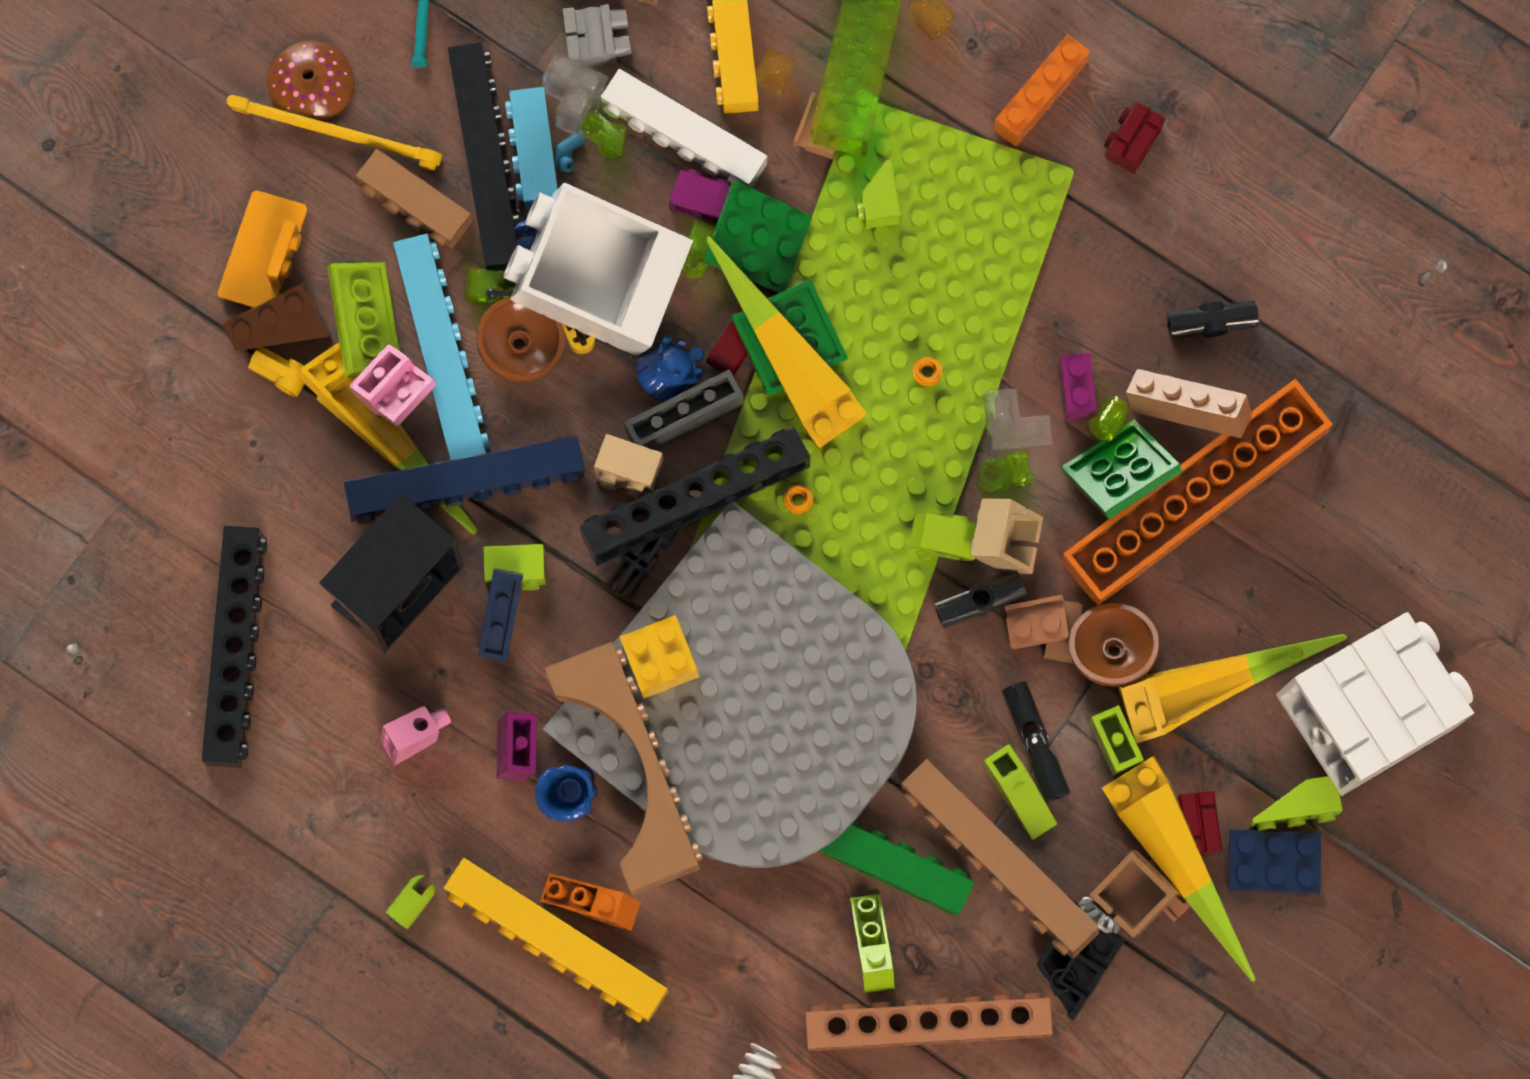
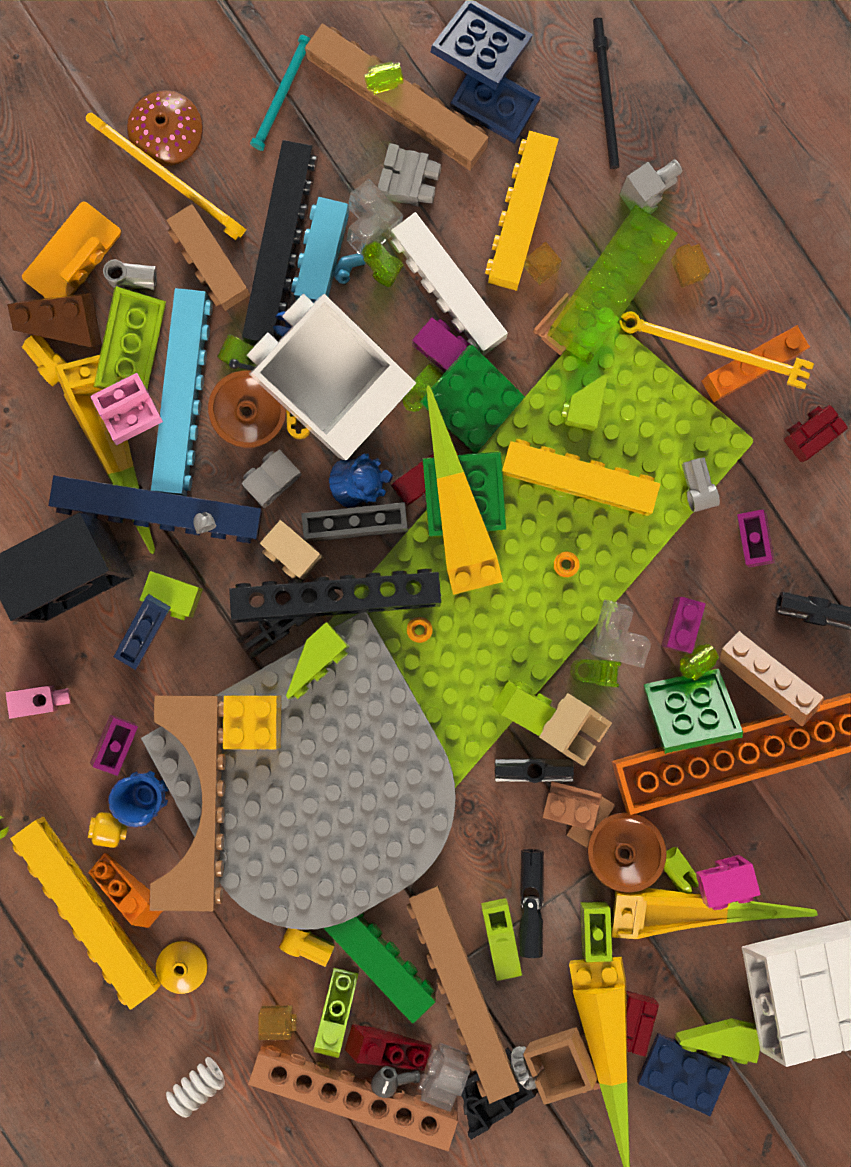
camera: 25 degrees right, 10 degrees up
none -> yellow head [88,812,128,847]
none -> light grey piece [103,259,157,290]
none -> yellow dish [156,941,208,994]
none -> light grey hinge [193,512,216,534]
none -> light grey brick [242,449,302,509]
none -> clear yellow brick [258,1006,297,1040]
none -> yellow piece [279,928,335,967]
none -> lime slope [286,622,350,699]
none -> dark red slope [345,1024,432,1071]
none -> dark grey bar [371,1066,420,1098]
none -> clear brick [418,1042,470,1112]
none -> yellow brick [502,439,660,516]
none -> yellow hinge [620,311,814,389]
none -> lime piece [664,847,699,893]
none -> light grey piece [682,458,720,512]
none -> dark pink brick [695,855,761,910]
none -> magenta brick [737,509,775,568]

